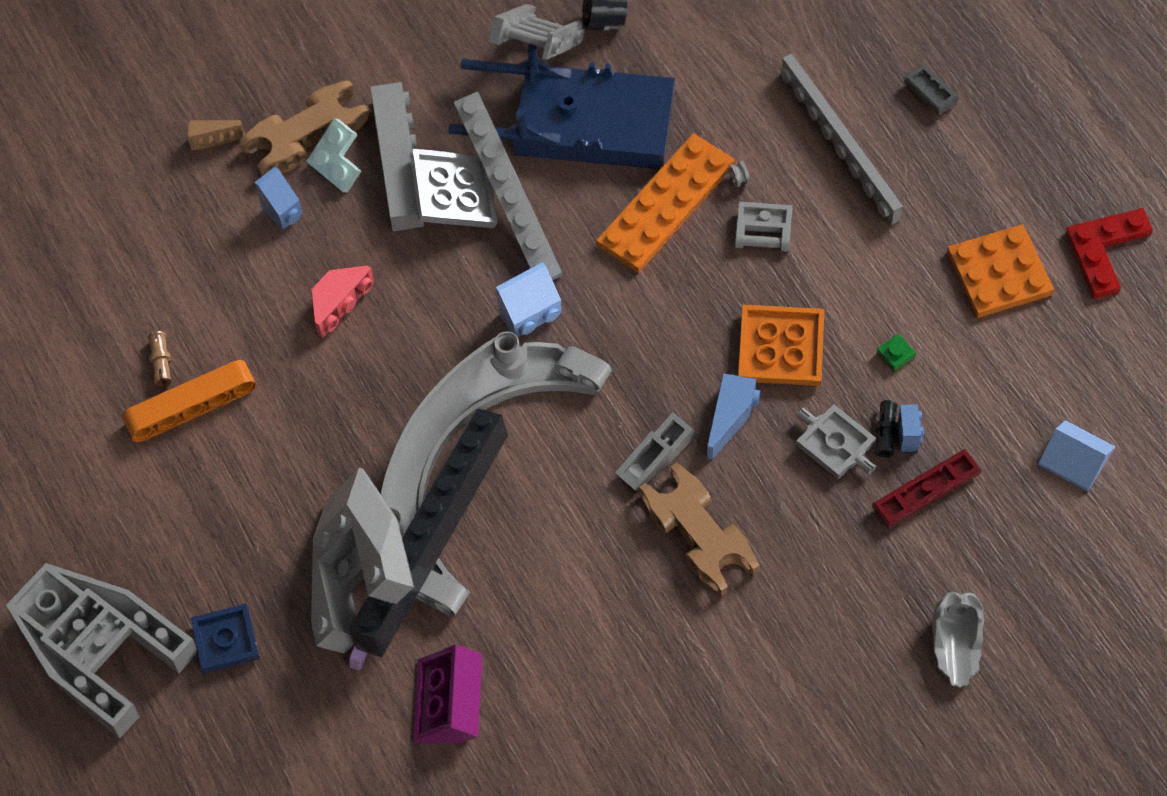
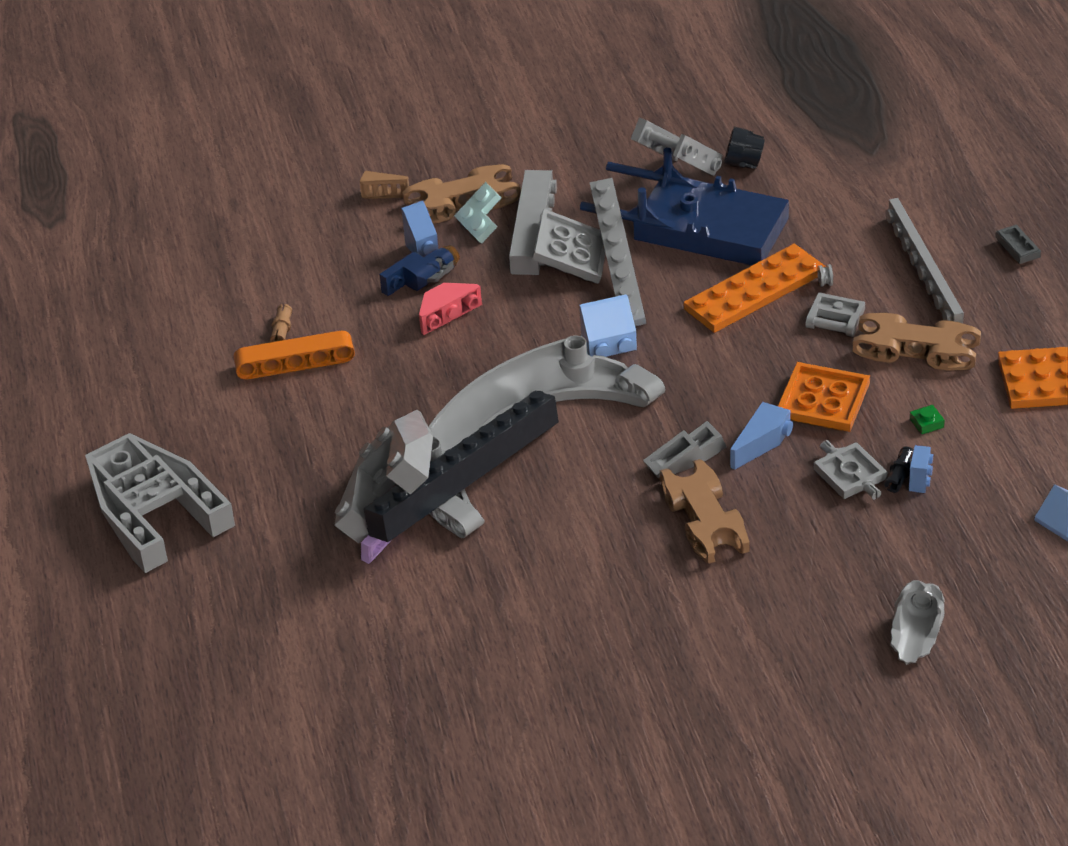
camera: 15 degrees right, 20 degrees down
dark blue plate [191,603,260,674] -> none
magenta slope [413,644,482,744] -> none
dark red plate [872,449,982,529] -> none
none -> dark blue plate [379,245,460,296]
none -> medium nougat piece [853,313,981,371]

